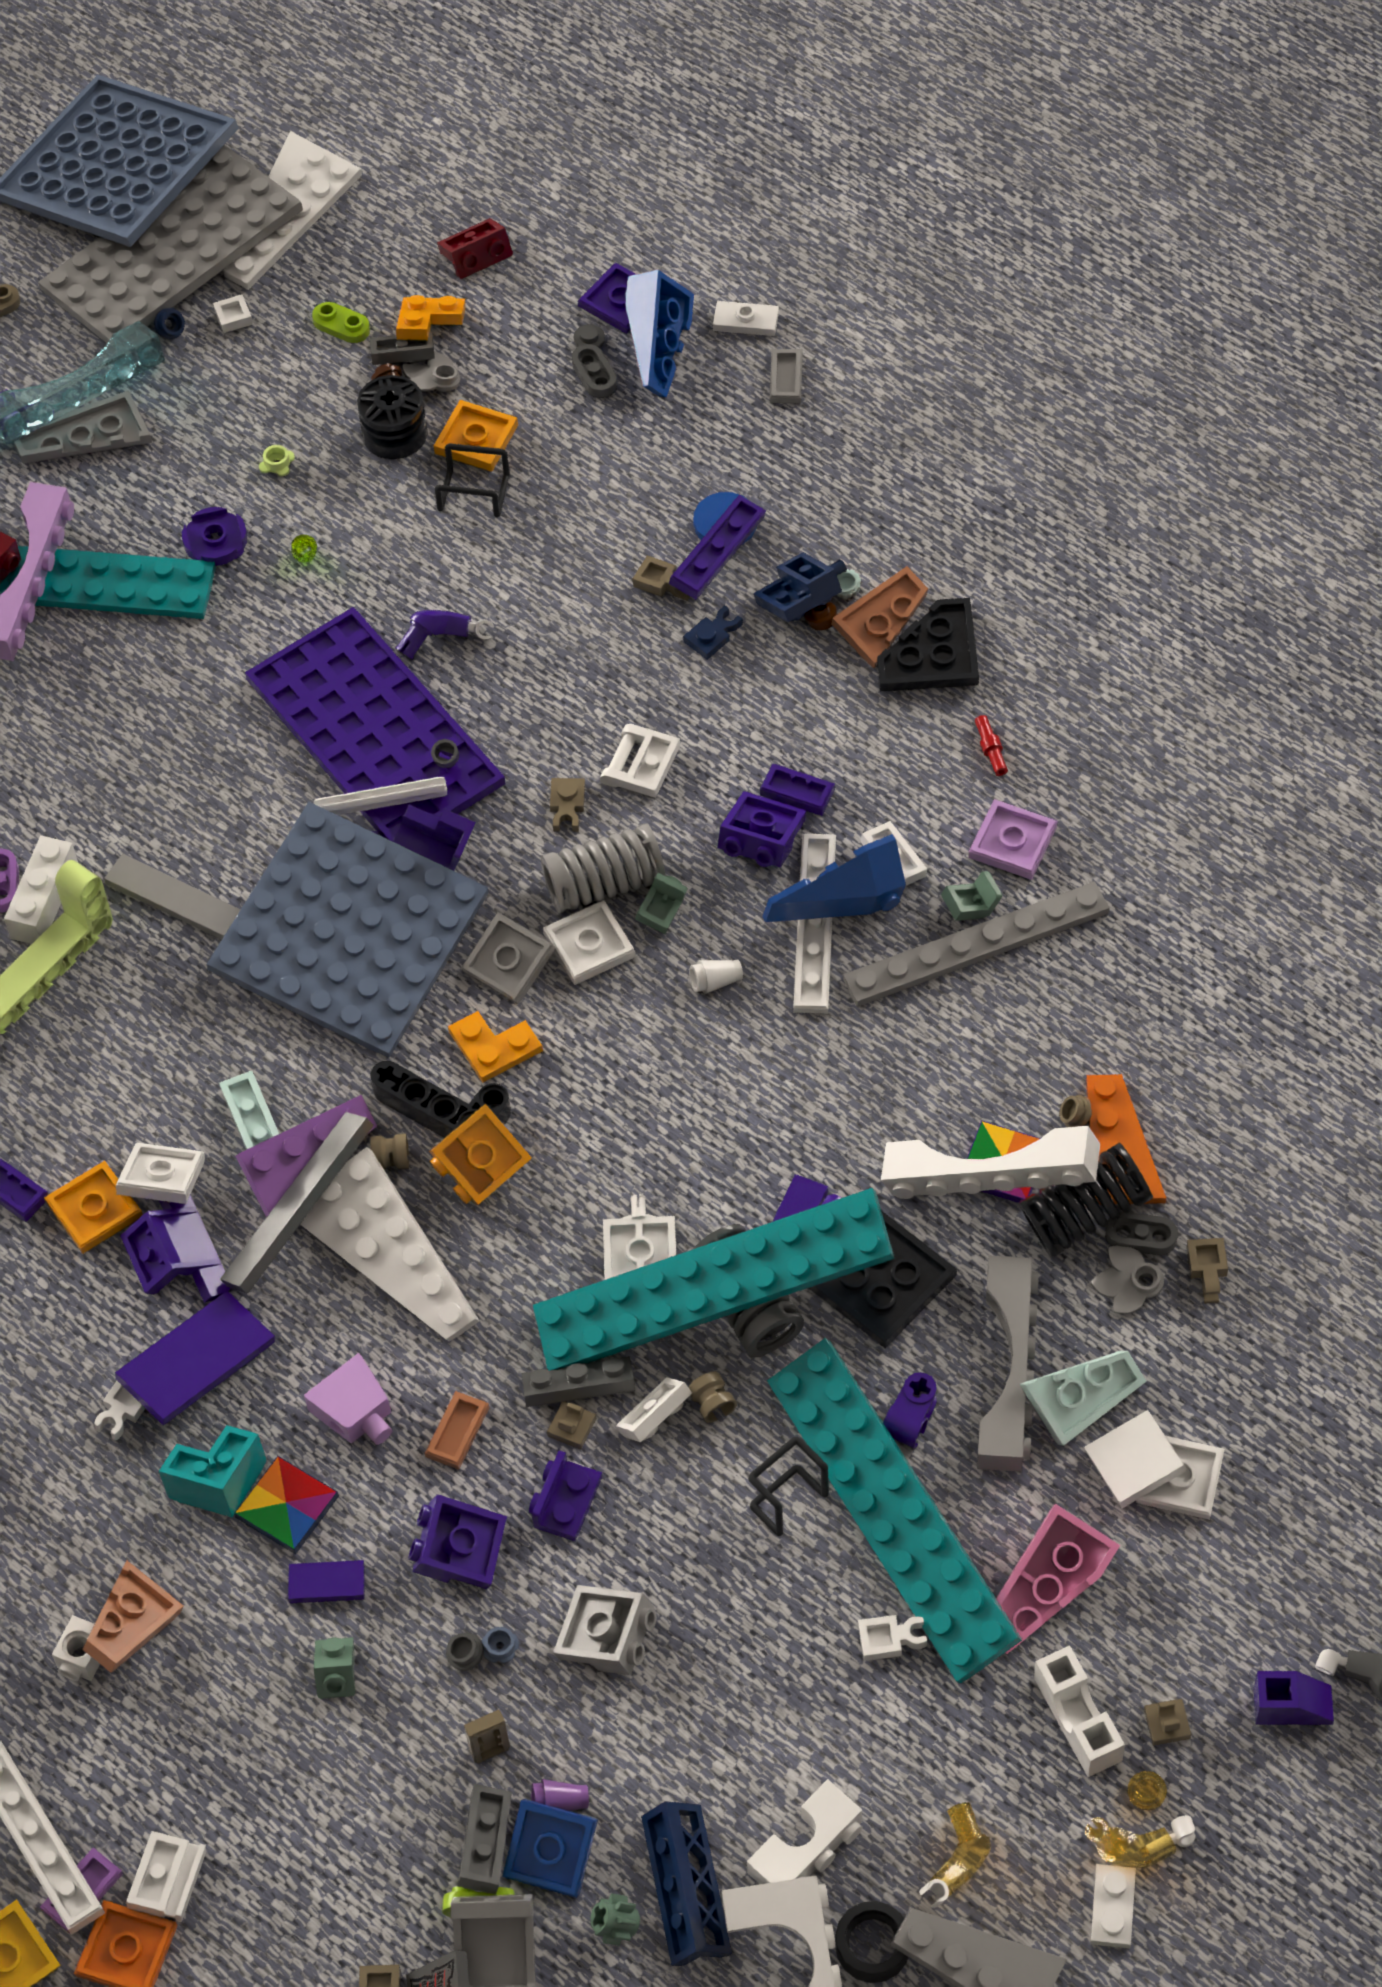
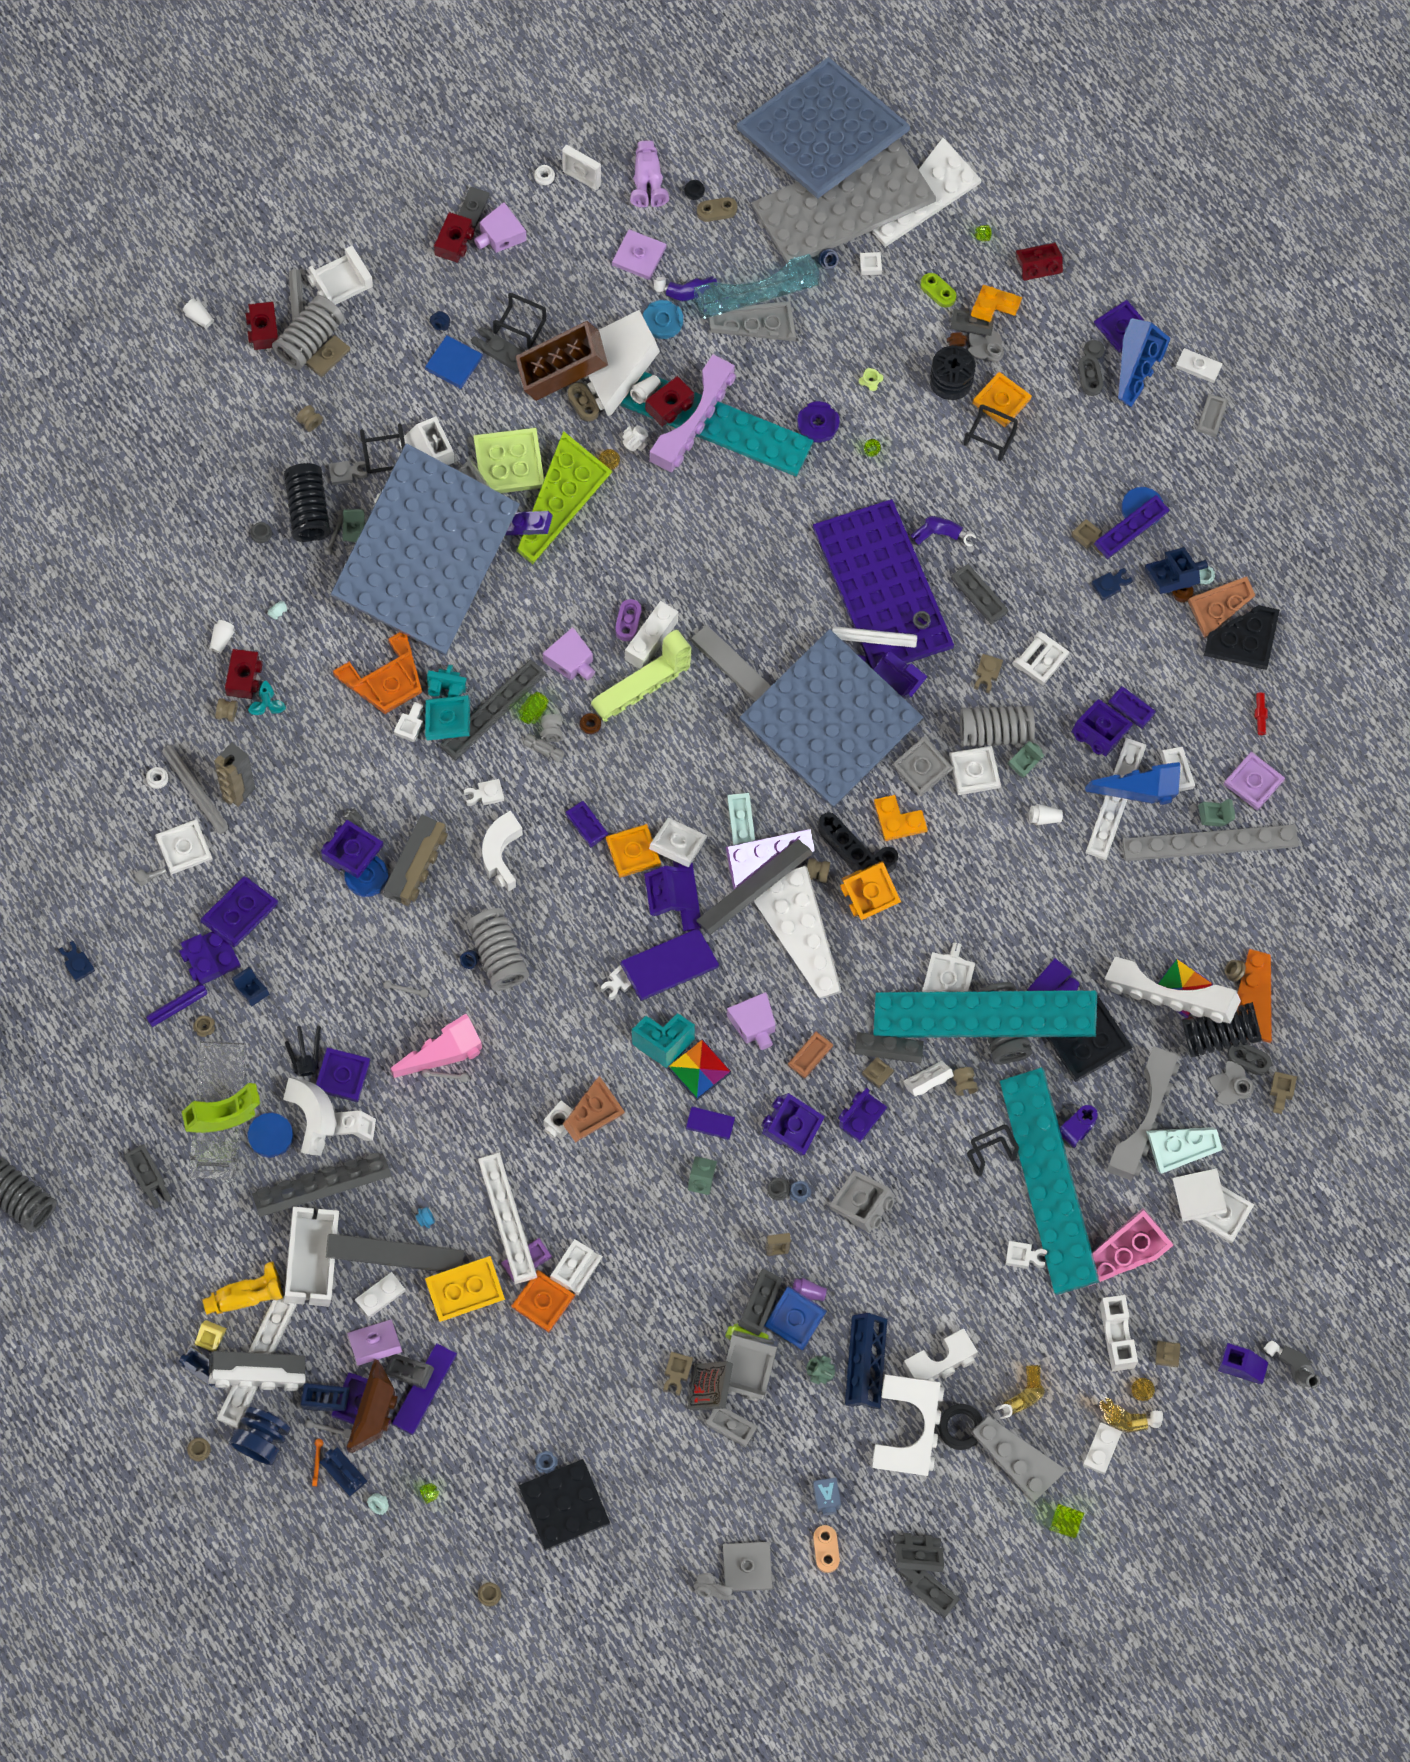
camera: 10 degrees right, 10 degrees up
none -> dark grey plate [951,564,1009,625]
none -> clear neon green hinge [974,225,992,242]

